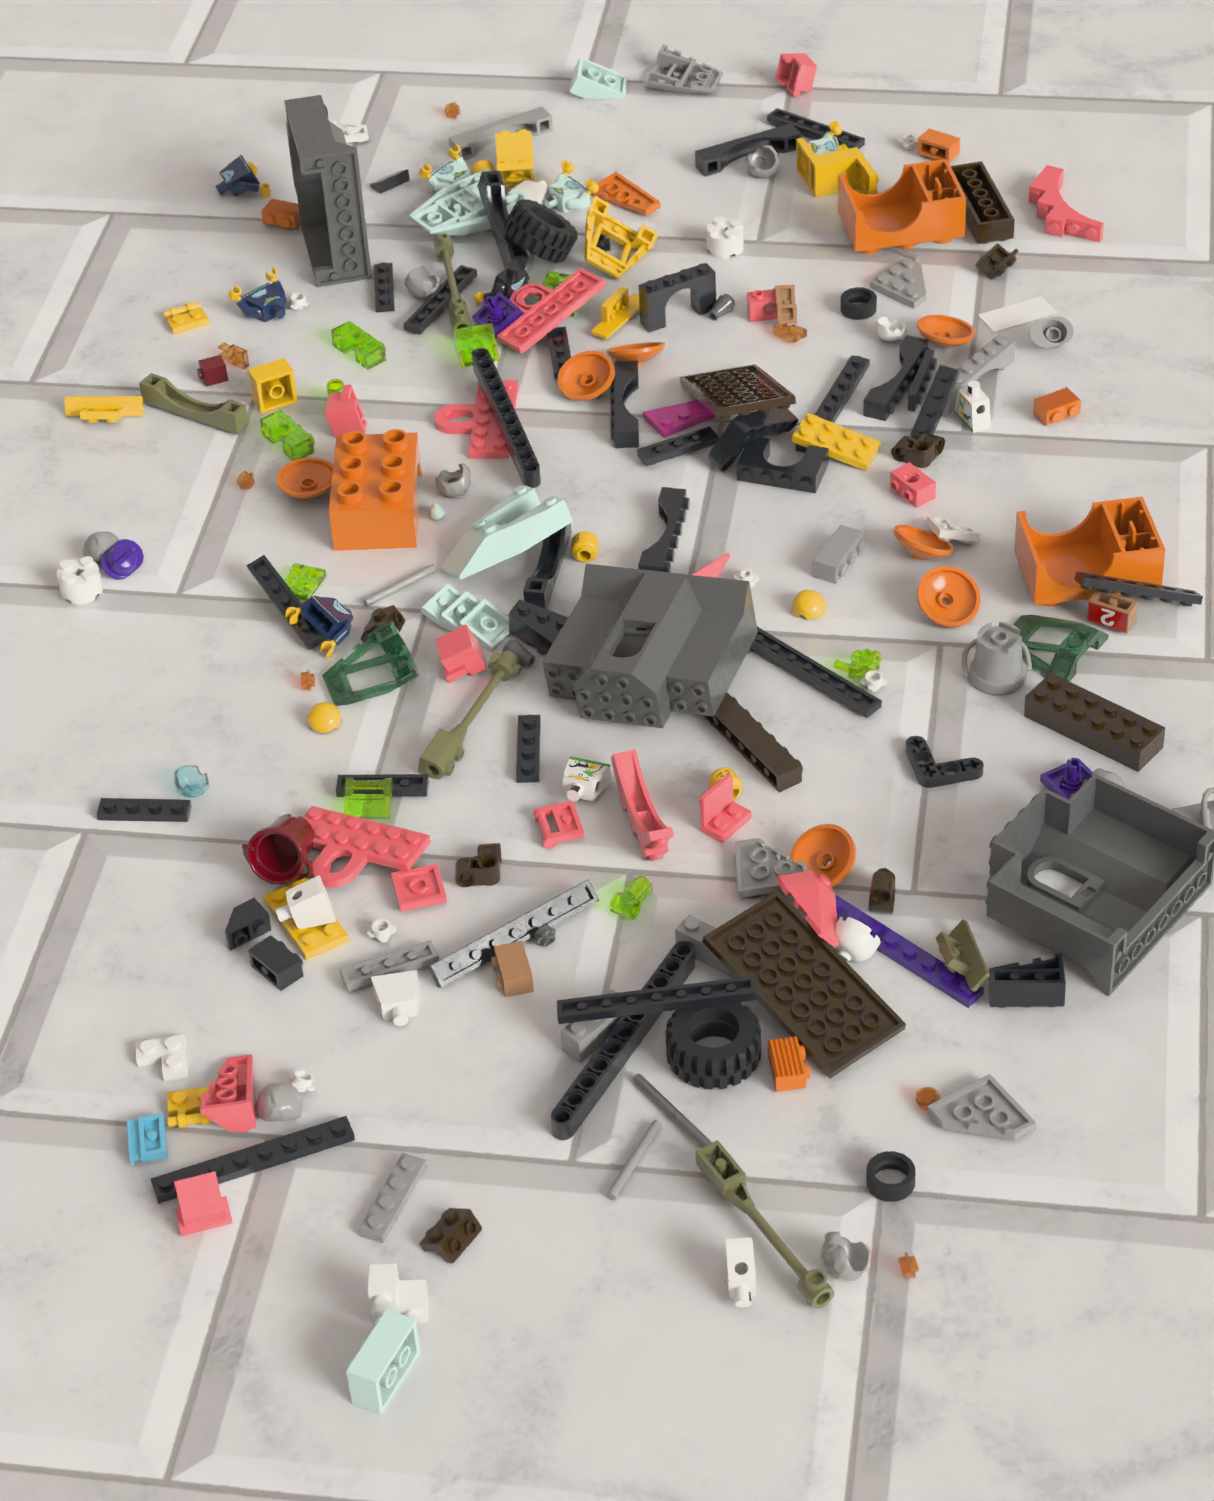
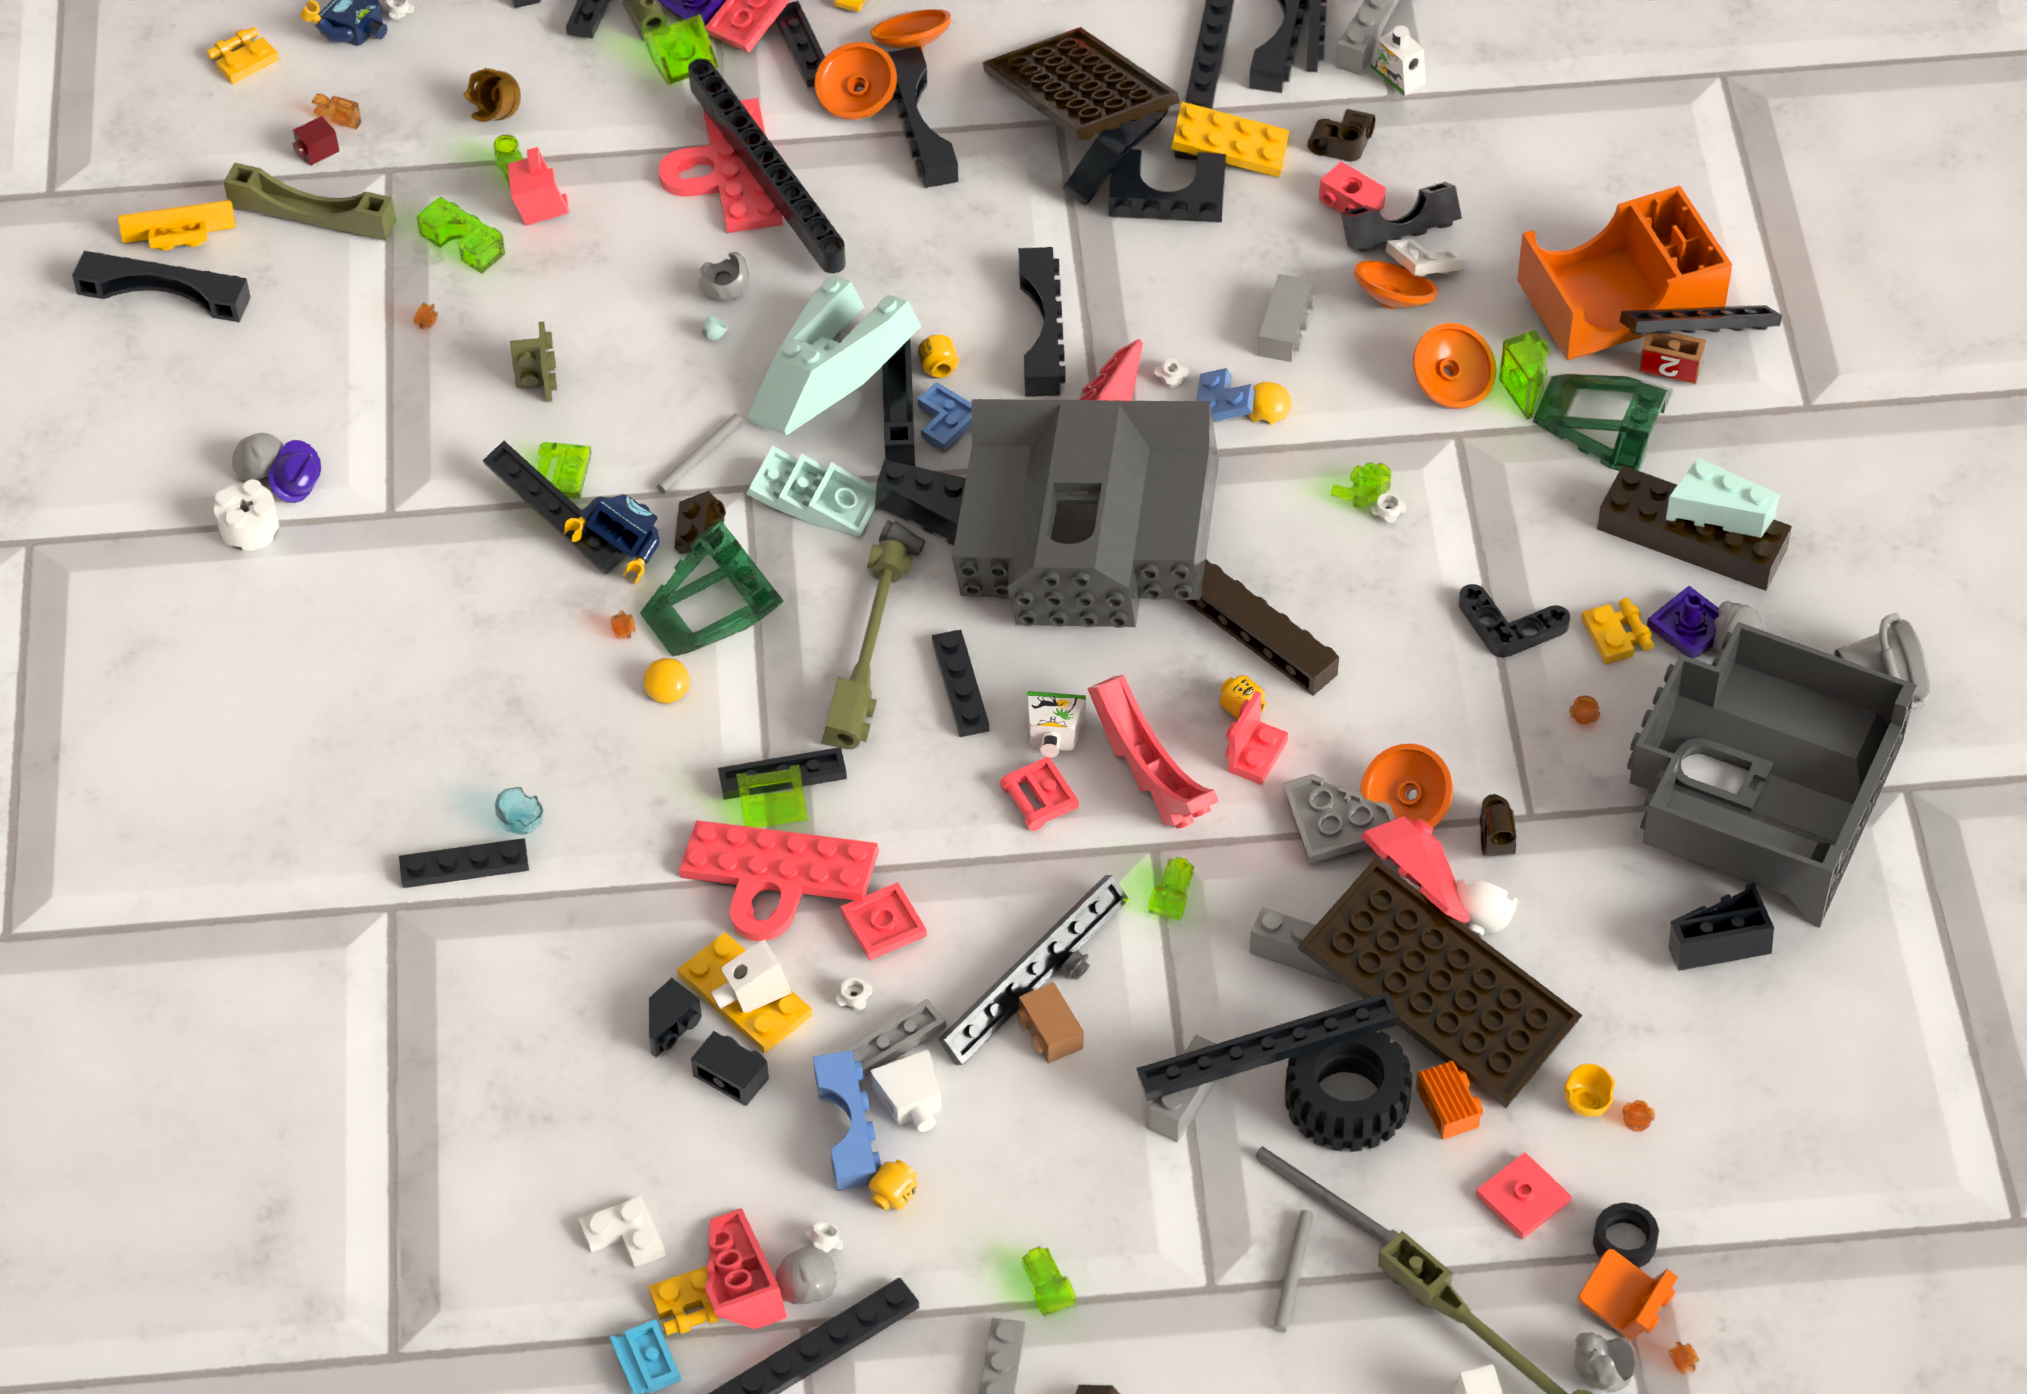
camera: 15 degrees left, 10 degrees up
dark red piece [242,814,315,885] -> none
yellow brick [248,358,298,413] -> none
orange dish [277,457,333,499] -> none
orange piece [329,429,422,551] -> none
clear neon green arch [331,321,386,370] -> none
coral plate [435,624,487,683] -> none
dark brown piece [455,843,501,887] -> none
black beam [551,941,695,1140] -> none
black plate [637,426,719,466] -> none
dark pink wing [643,400,716,438] -> none
black plate [750,627,882,718] -> none
dark purple plate [835,894,984,1008] -> none
black plate [910,365,960,439] -> none
light grey plate [927,1074,1036,1140] -> none
olive bracket [936,919,990,992] -> none
light grey piece [961,622,1032,695] -> none
orange brick [1033,387,1081,426] -> none
none -> black arch [72,251,251,323]
none -> pearl gold helmet [464,68,521,122]
none -> olive bracket [510,321,557,402]
none -> medium blue arch [813,1050,881,1191]
none -> yellow head [869,1160,918,1211]
none -> medium blue plate [917,382,972,452]
none -> clear neon green piece [1021,1246,1077,1316]
none -> medium blue plate [1196,368,1255,422]
none -> black arch [1341,182,1462,252]
none -> coral plate [1476,1152,1572,1239]
none -> clear neon green slope [1499,329,1550,420]
none -> yellow hair [1564,1063,1615,1117]
none -> clear orange plate [1569,695,1600,724]
none -> orange bracket [1578,1249,1678,1341]
none -> yellow plate [1581,598,1654,665]
none -> light aqua wedge [1666,457,1779,537]

